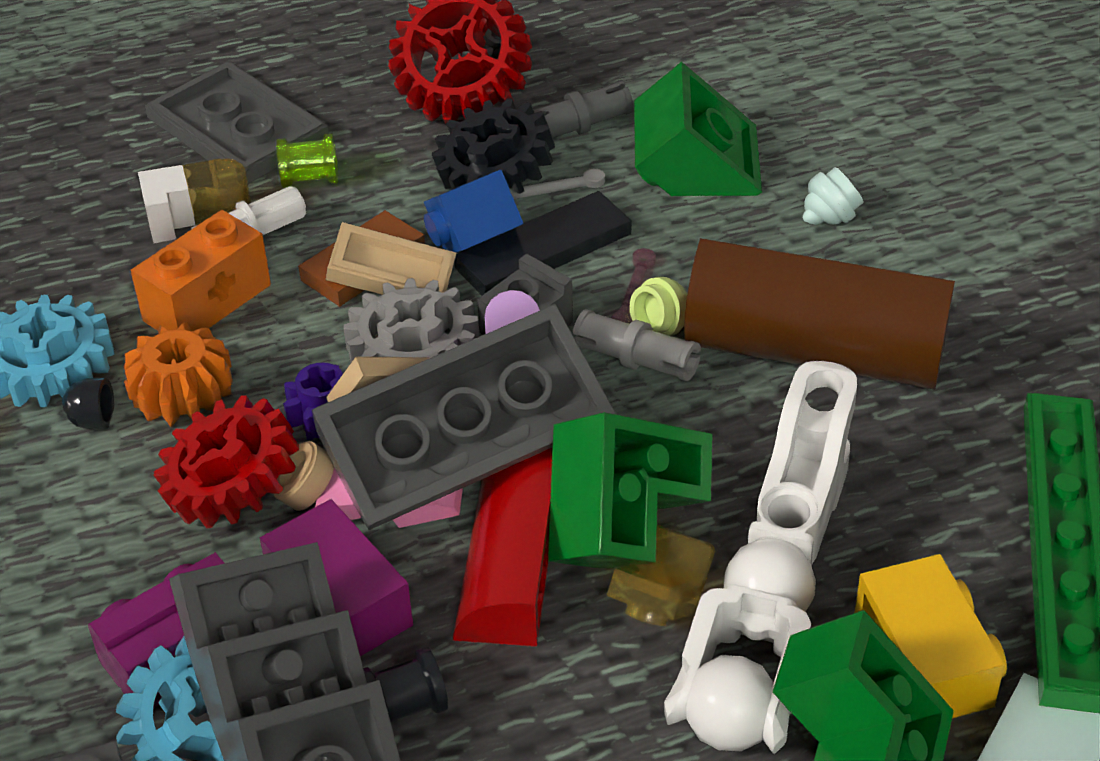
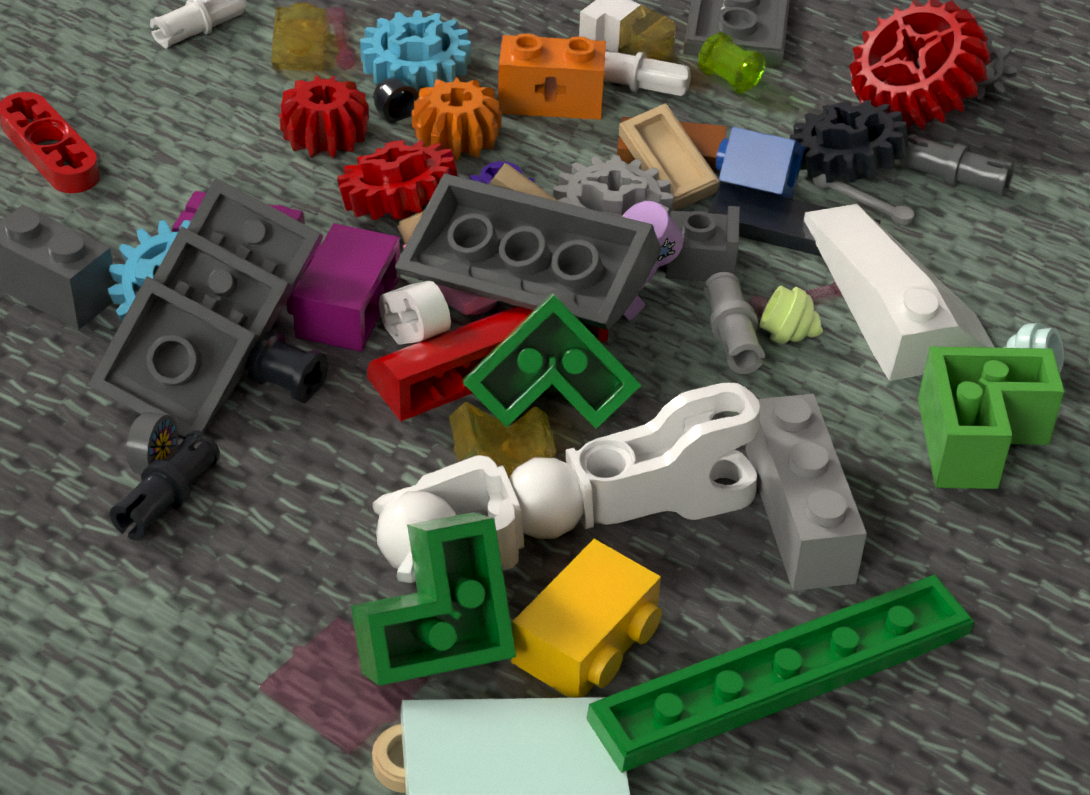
camera: 50 degrees right, 0 degrees up
green slope [634,62,762,196] -> none
reddish brown brick [684,238,955,390] -> none
none -> red gear [279,75,369,158]
none -> white beam [379,281,451,345]
none -> light grey brick [745,394,867,591]
none -> white wedge [804,204,995,381]
none -> bright green brick [918,346,1064,489]

